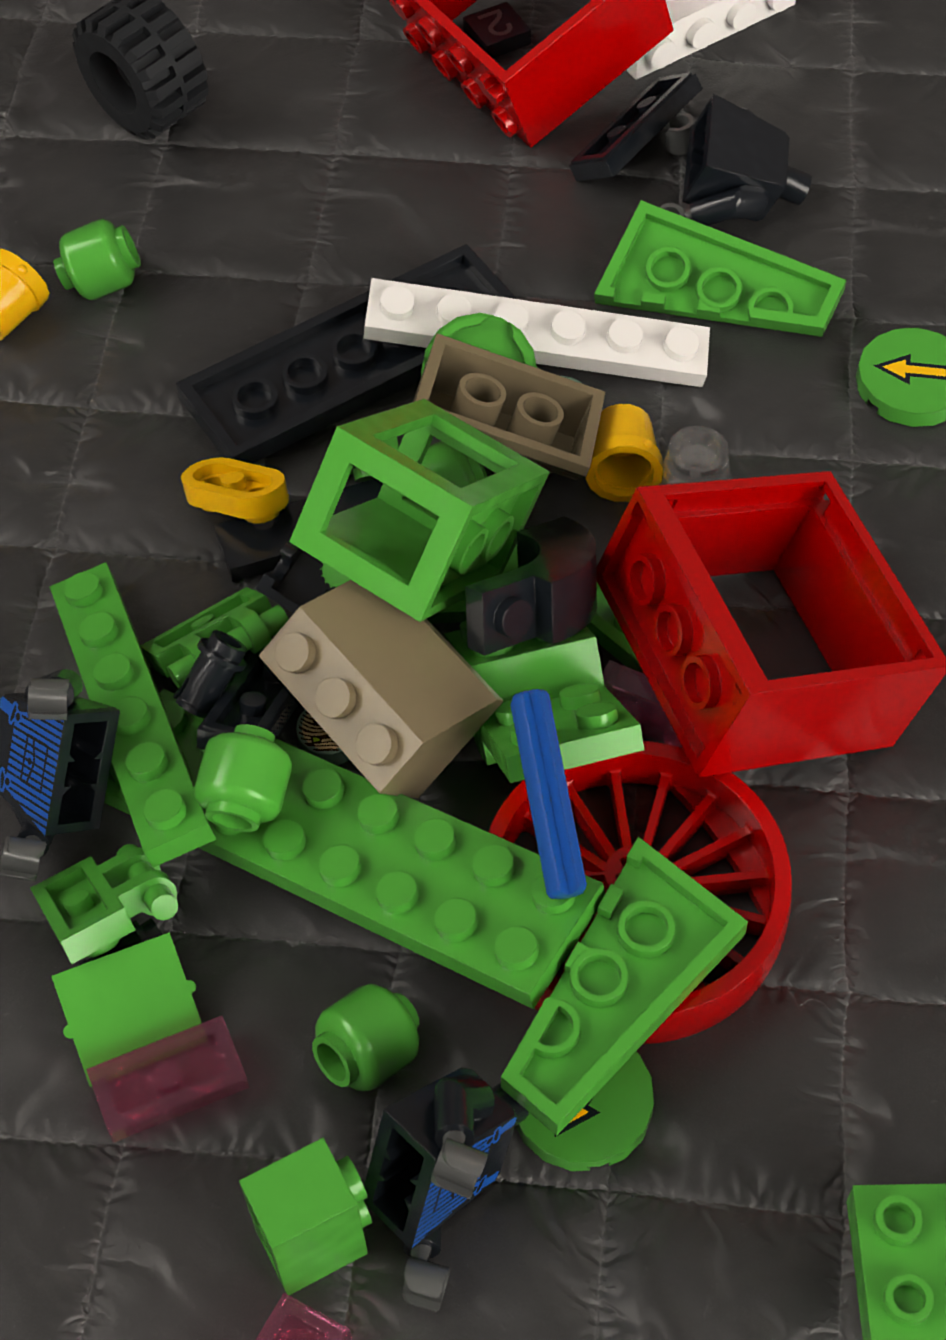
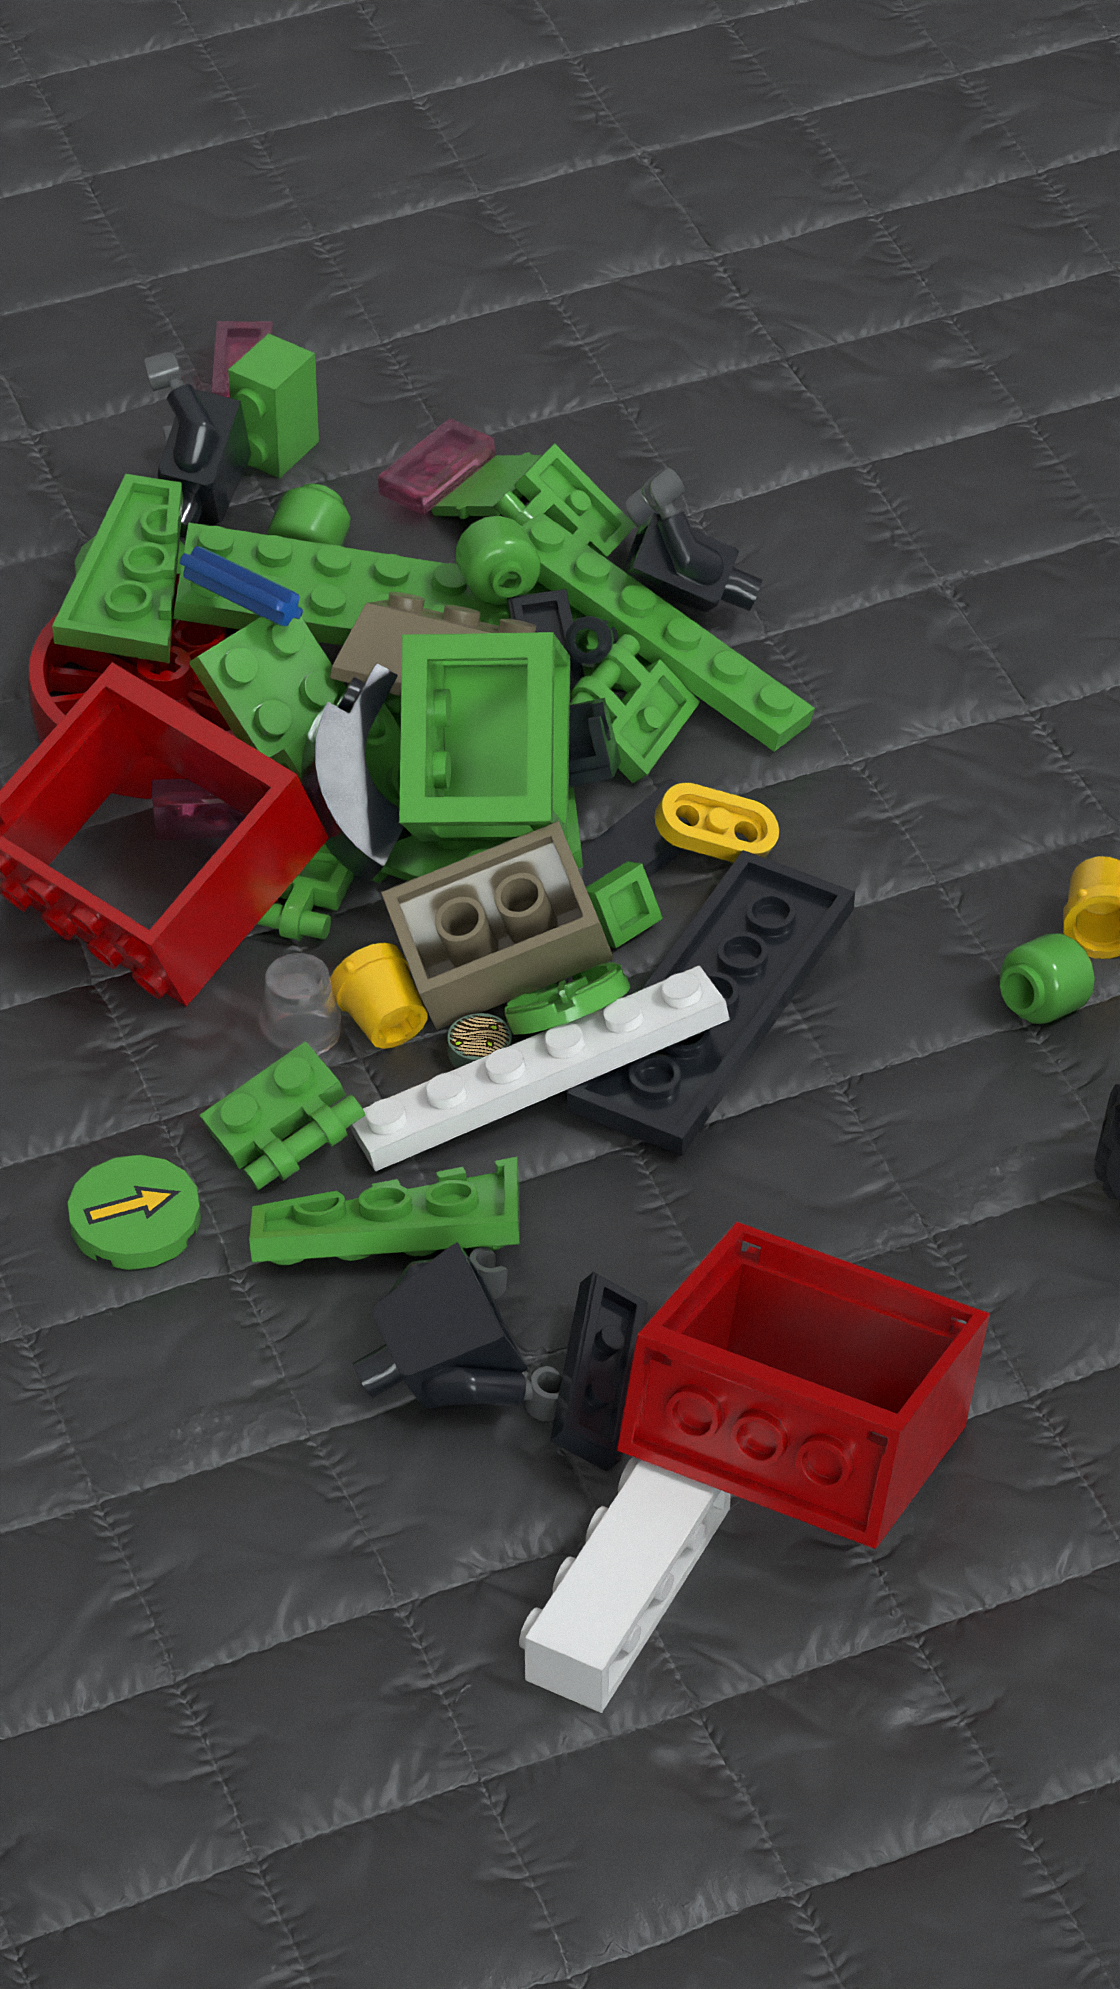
camera: 150 degrees right, 10 degrees down
none -> bright green plate [199,1041,365,1190]

